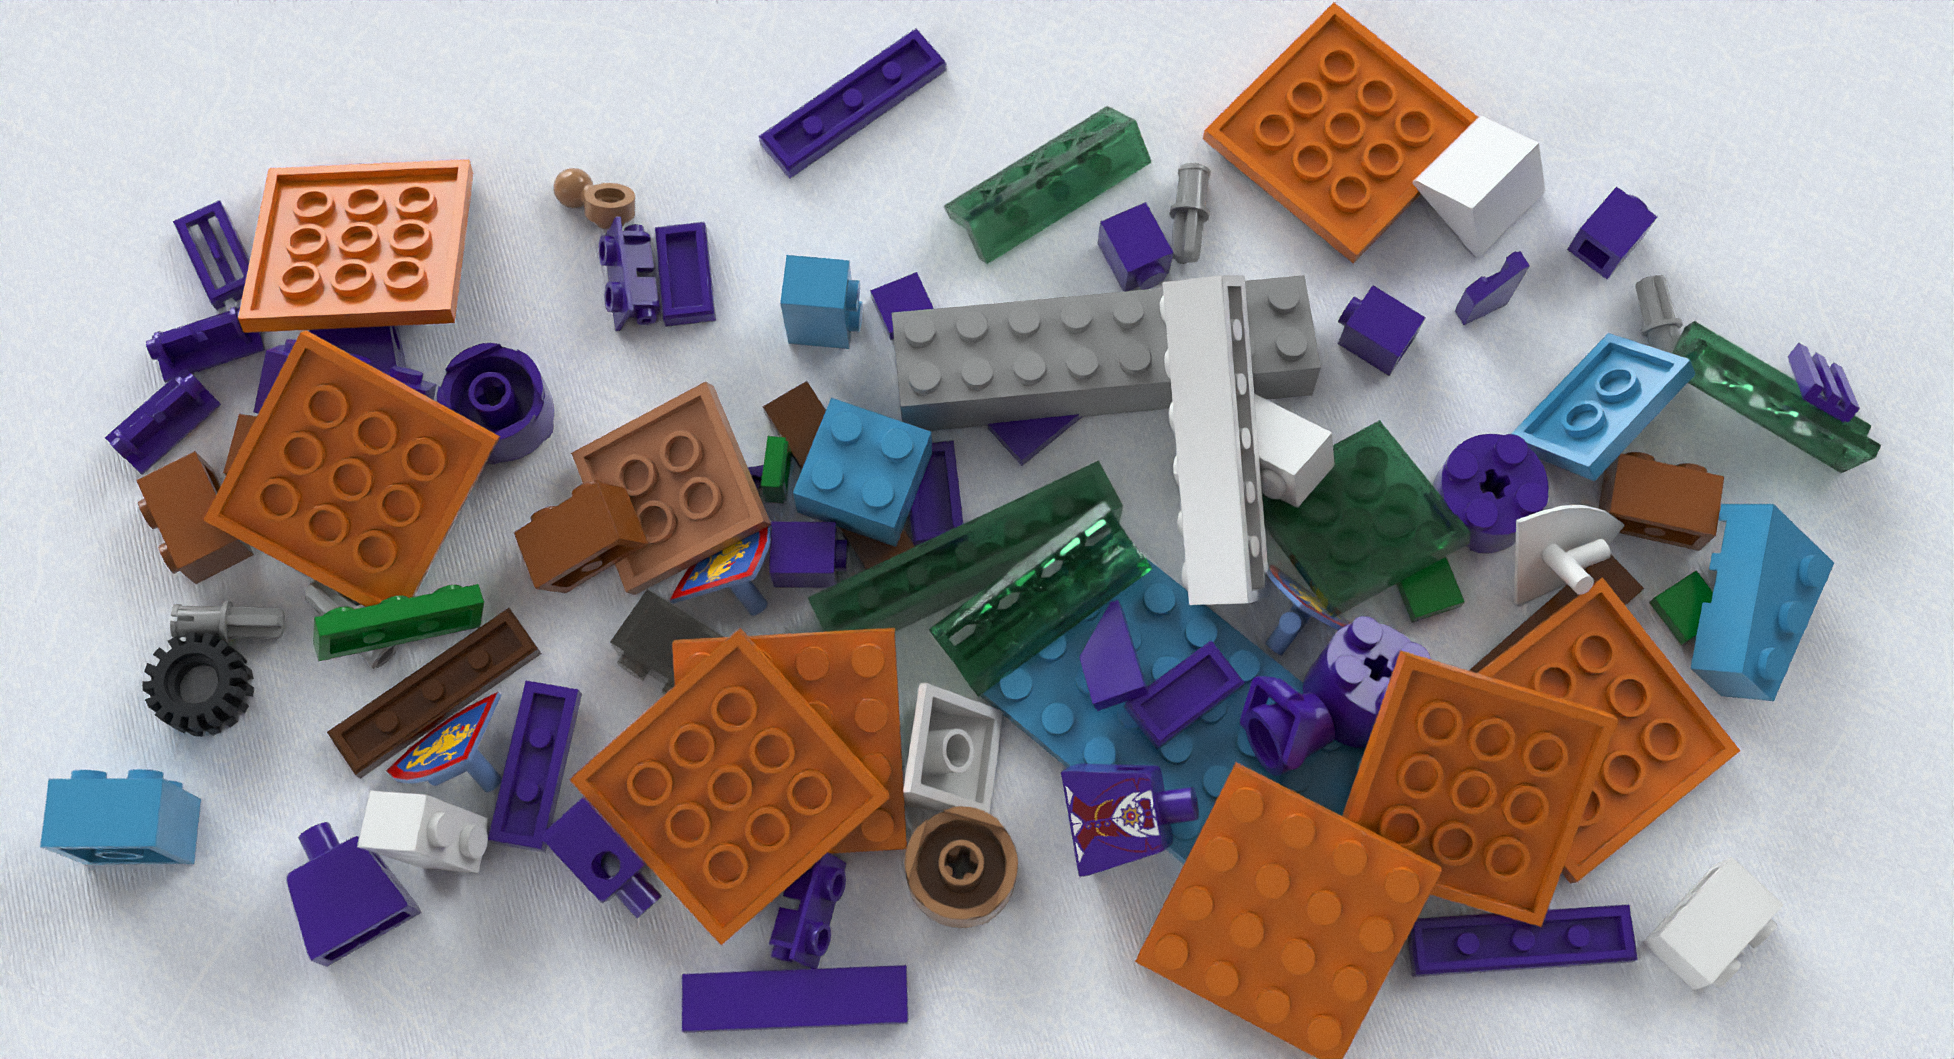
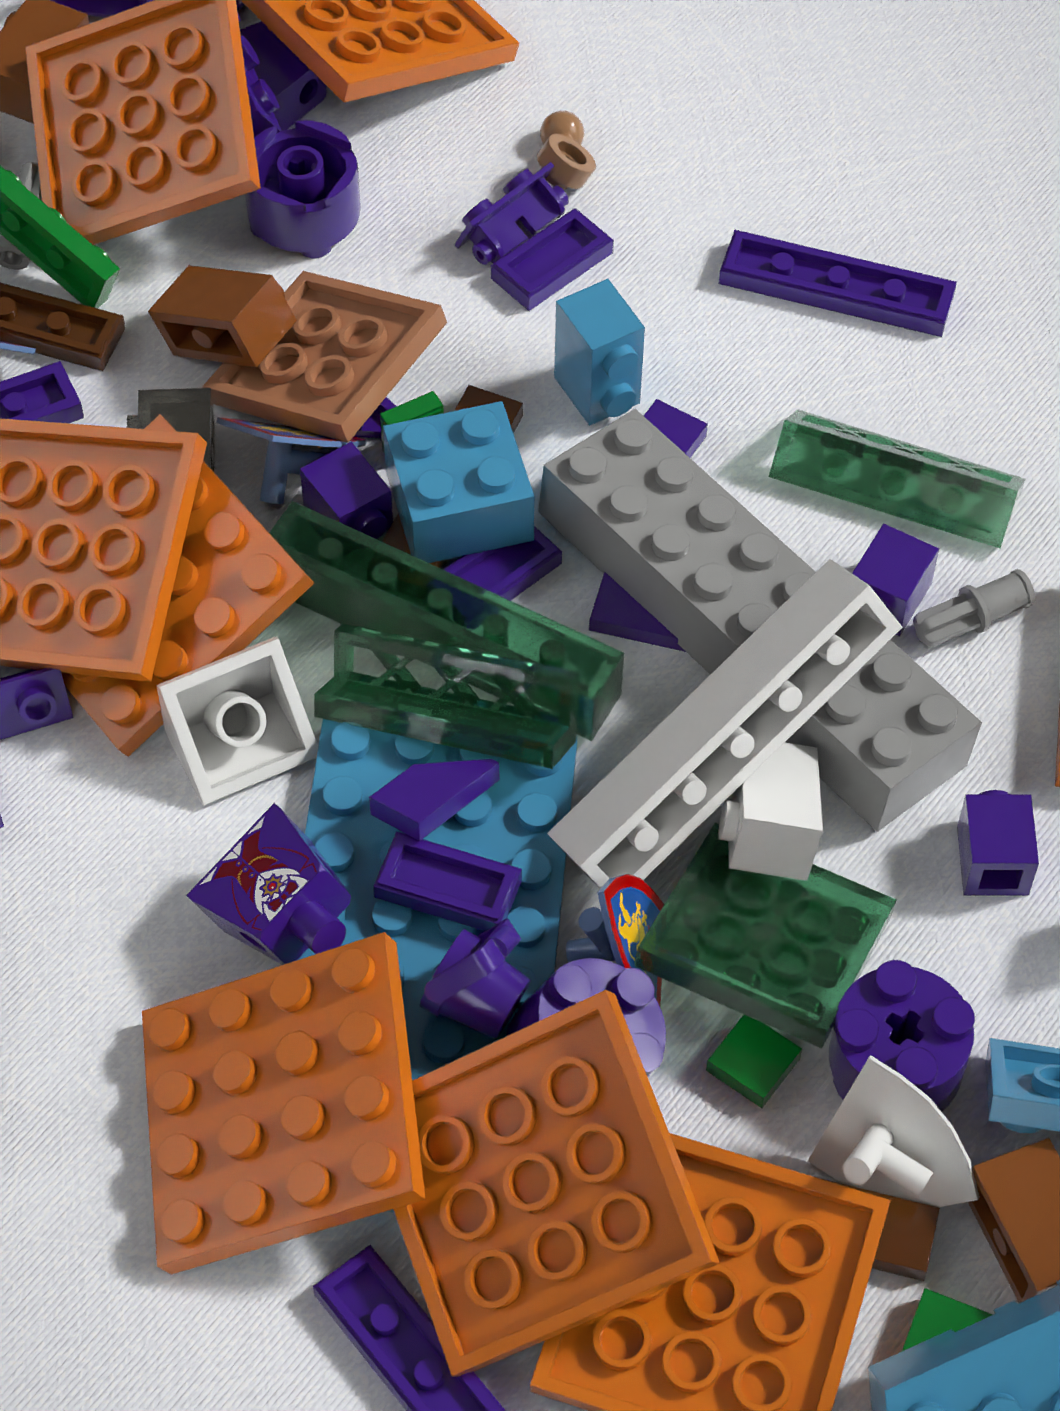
camera: 55 degrees right, 15 degrees down
medium nougat brick [905,806,1018,928] -> none

